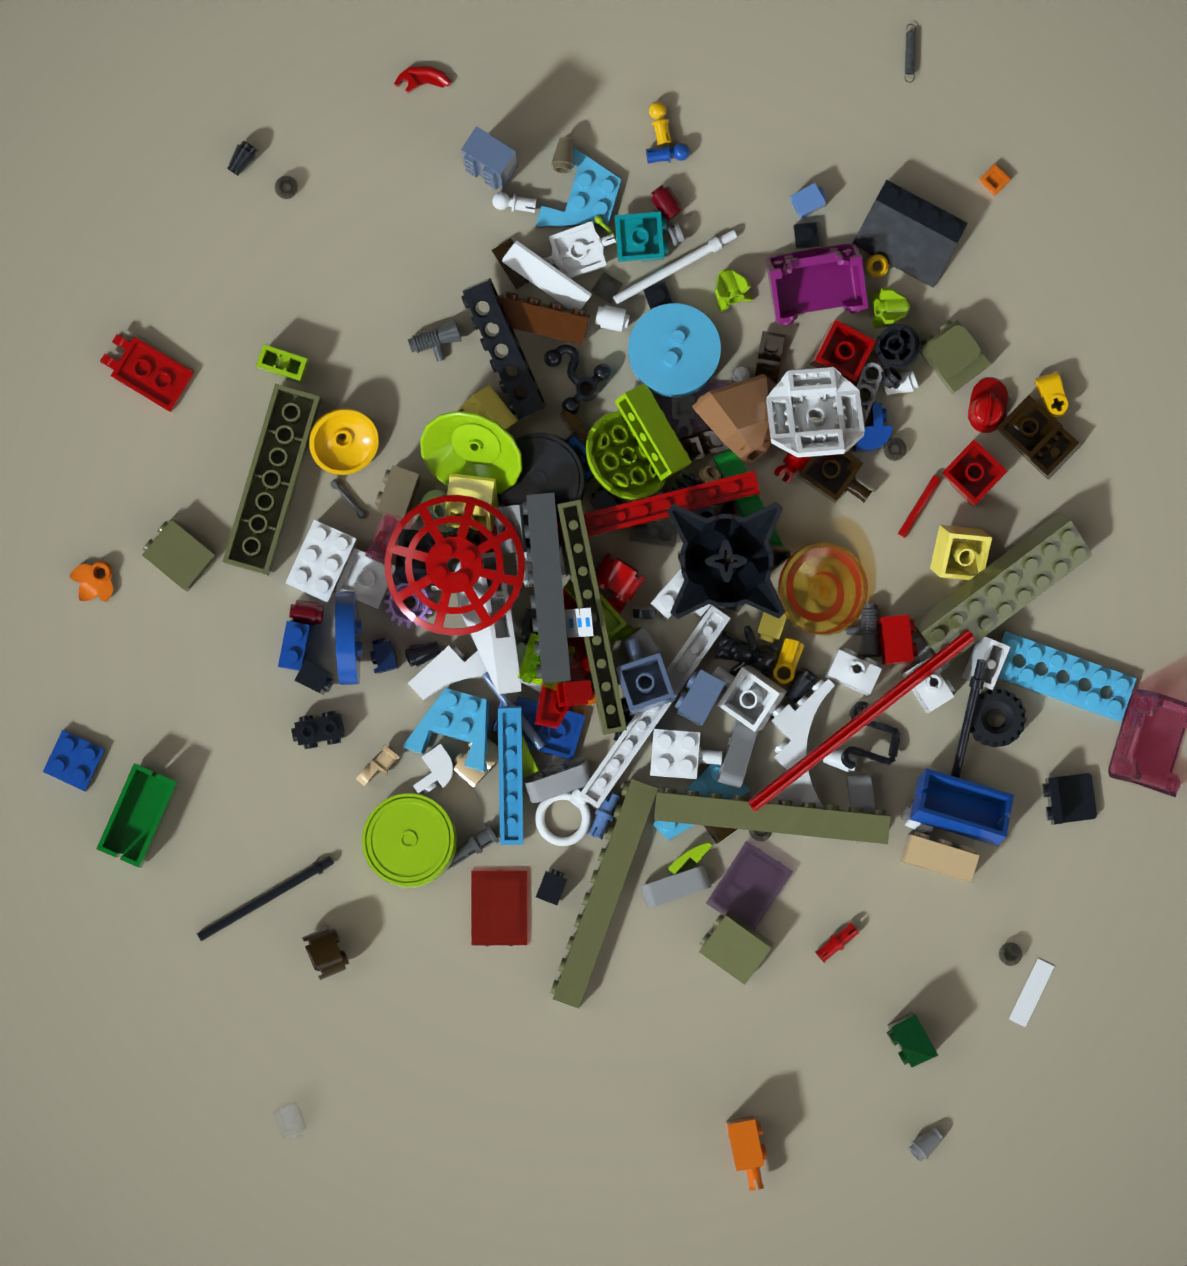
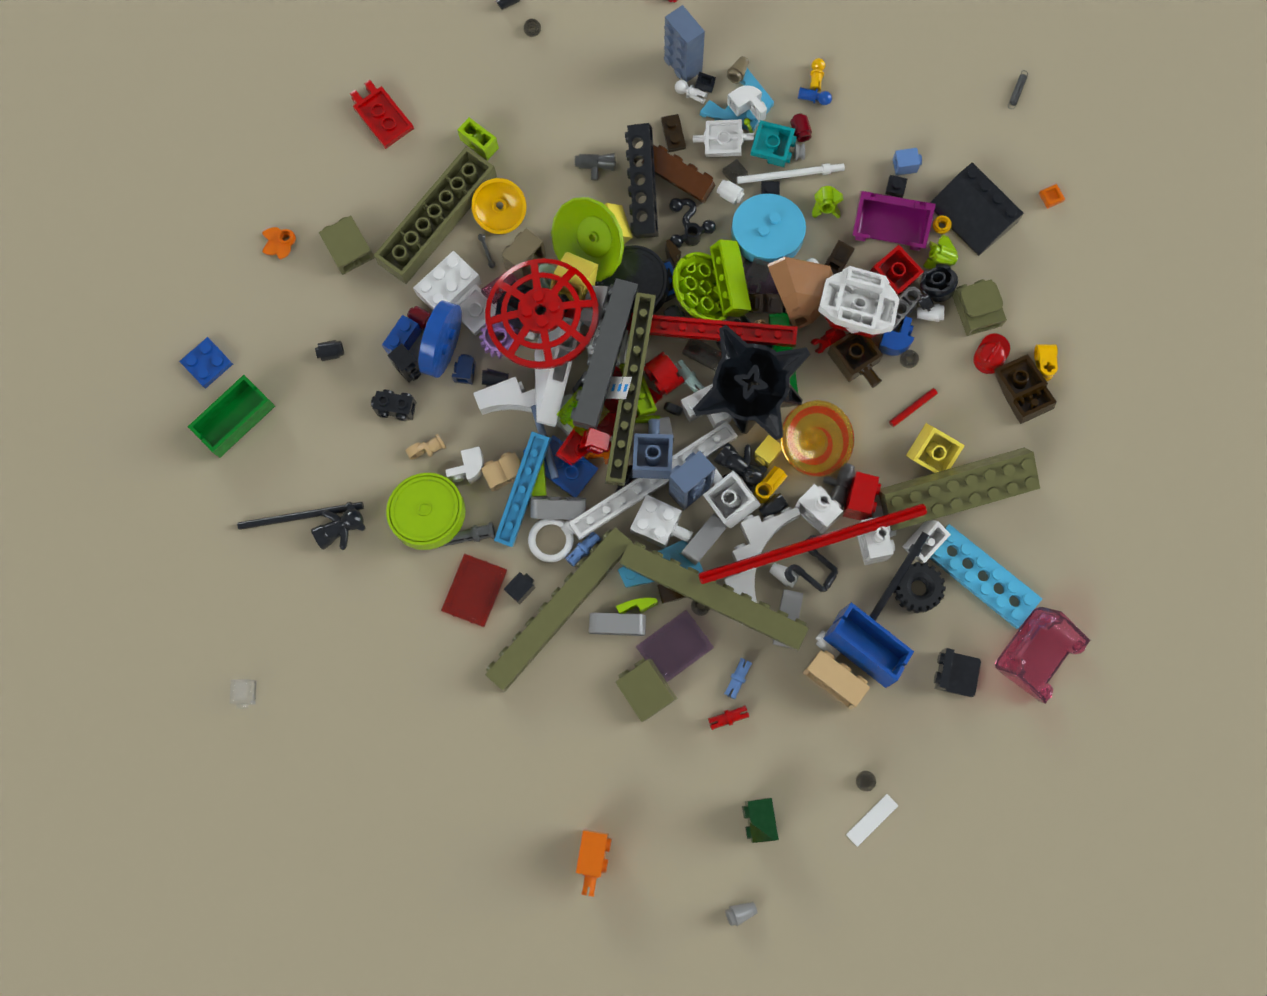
camera: 25 degrees right, 10 degrees down
dark brown brick [302,926,349,980] -> none
medium azure wing [403,688,490,773] -> none
white slope [502,241,592,310] -> none
red slope [942,439,1007,507] -> none
none -> black piece [311,504,366,550]
none -> black brick [315,340,344,362]
none -> light aqua pin [674,360,705,393]
none -> black plate [695,72,716,93]
none -> medium blue pin [724,658,752,699]
none -> white brick [727,86,767,122]

